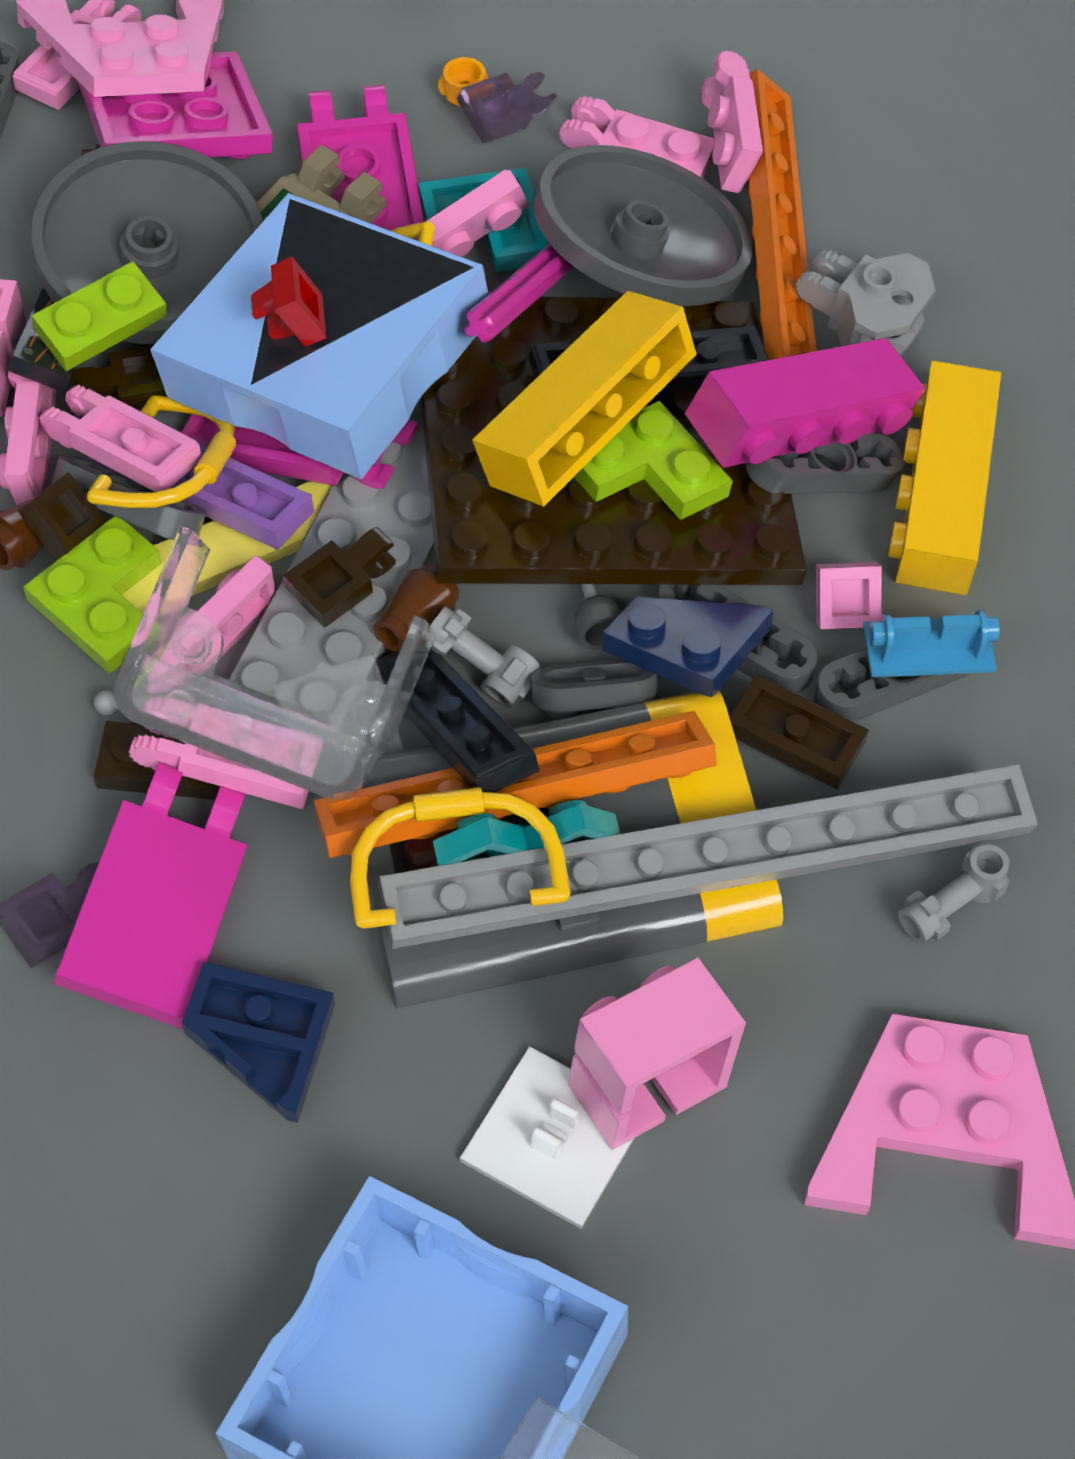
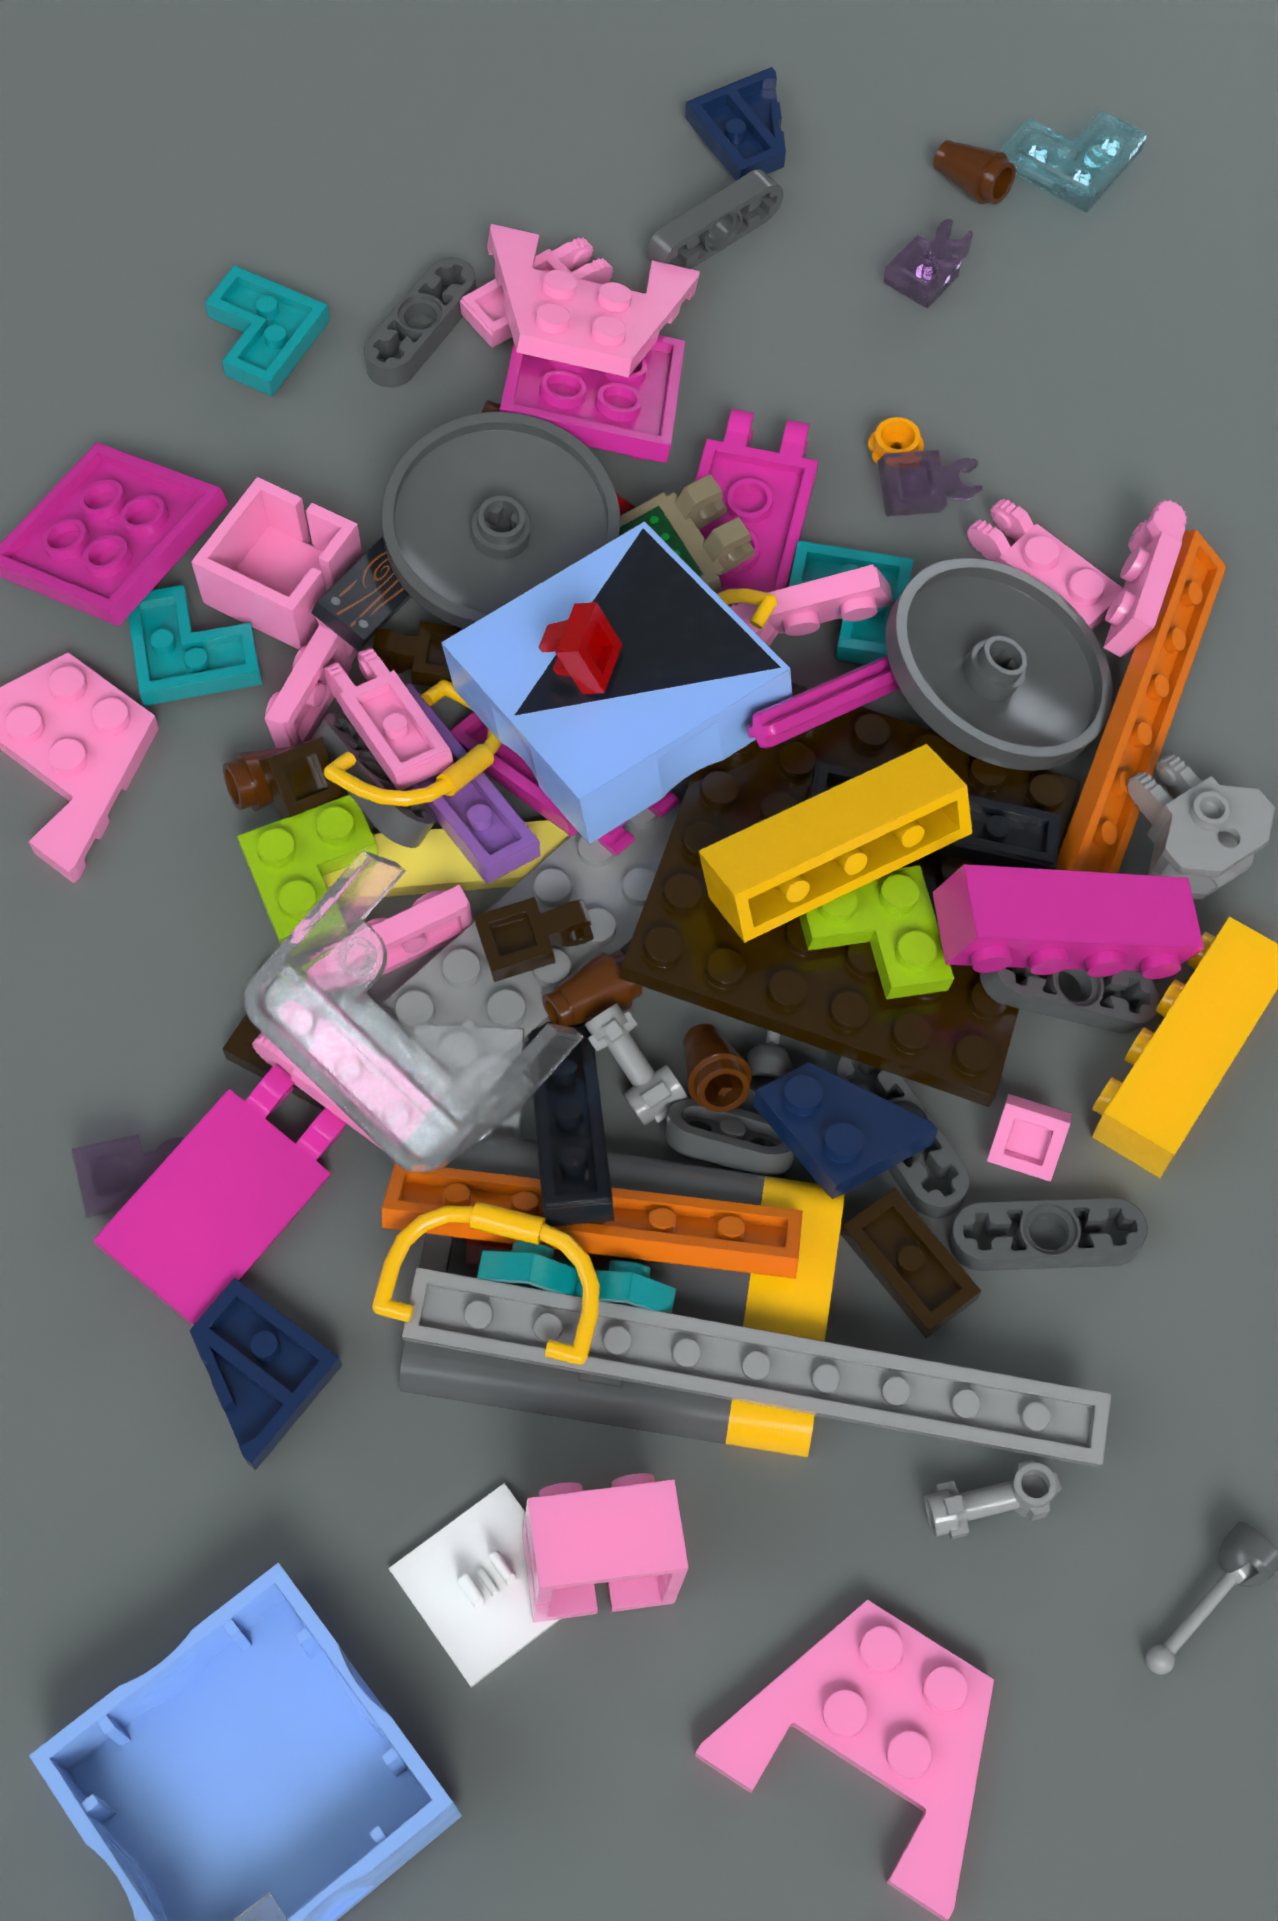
camera: 25 degrees right, 5 degrees up
lime plate [32,261,167,371] -> none
dark azure hinge [863,610,1000,677] -> none
none -> reddish brown cone [683,1024,752,1112]

